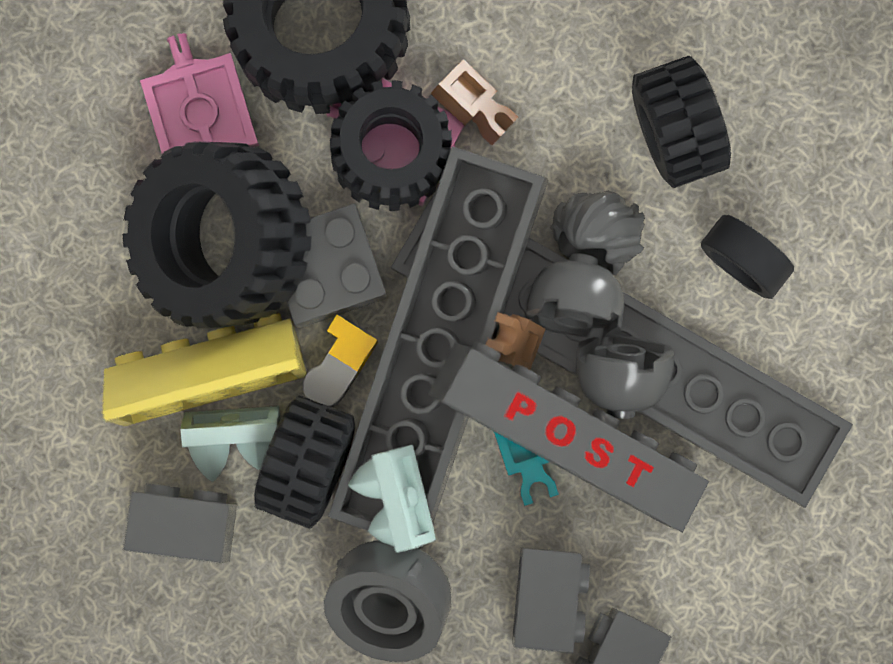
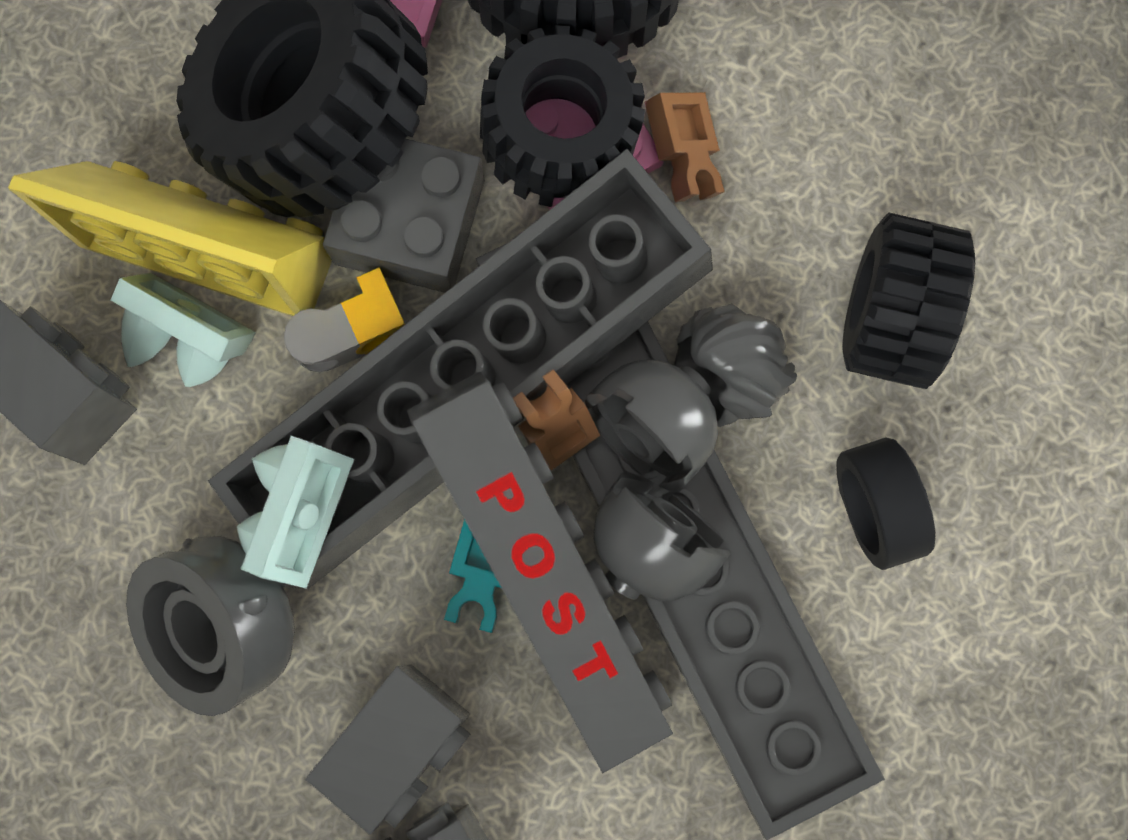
camera: 30 degrees right, 5 degrees down
black tyre [254,395,355,529] -> none

